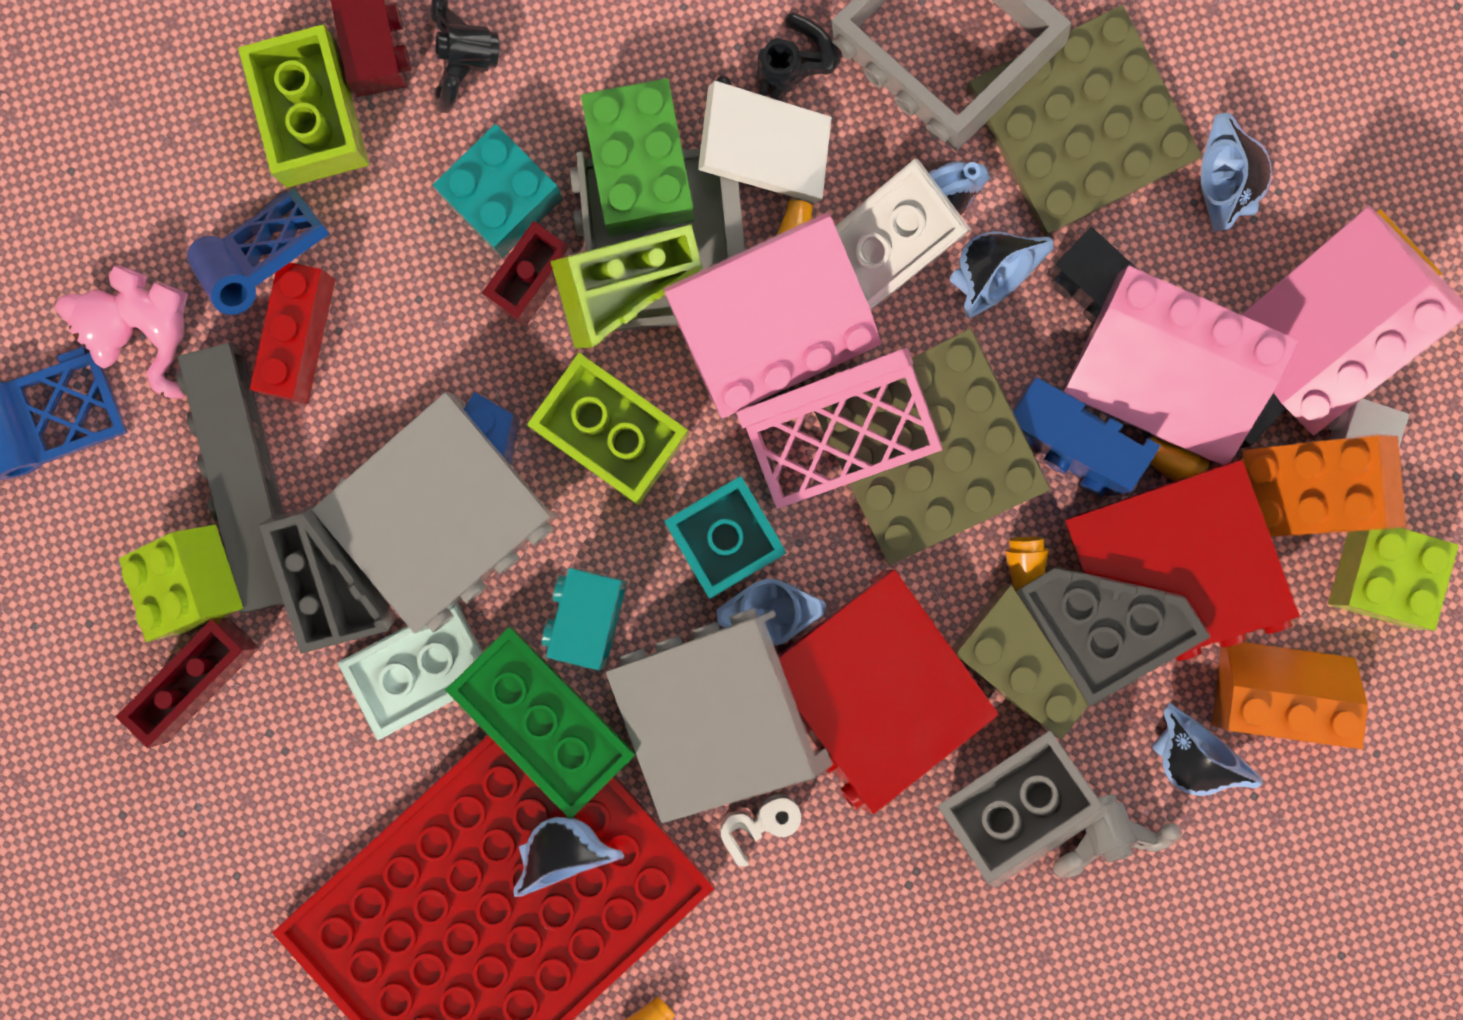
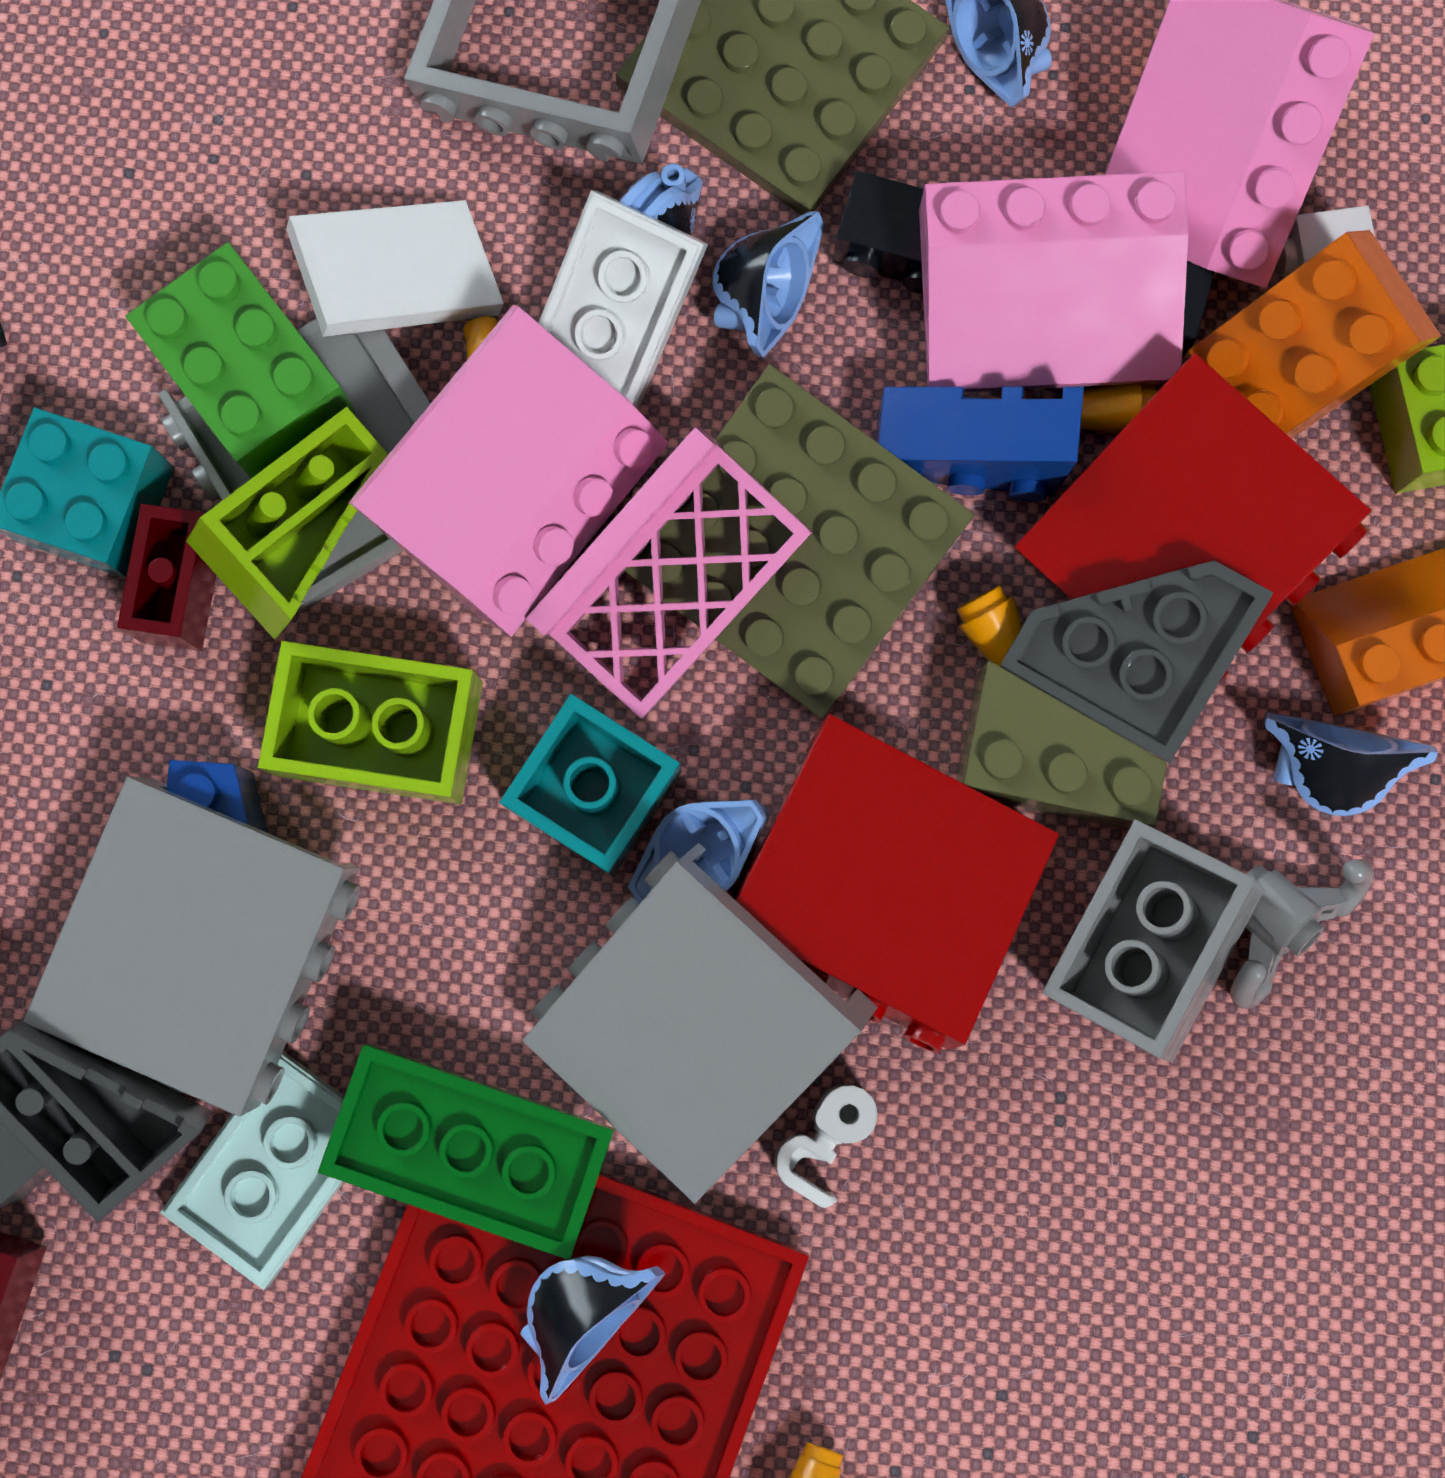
camera: 30 degrees left, 5 degrees down
teal brick [541,568,628,670] -> none
black piece [716,12,840,101] -> none

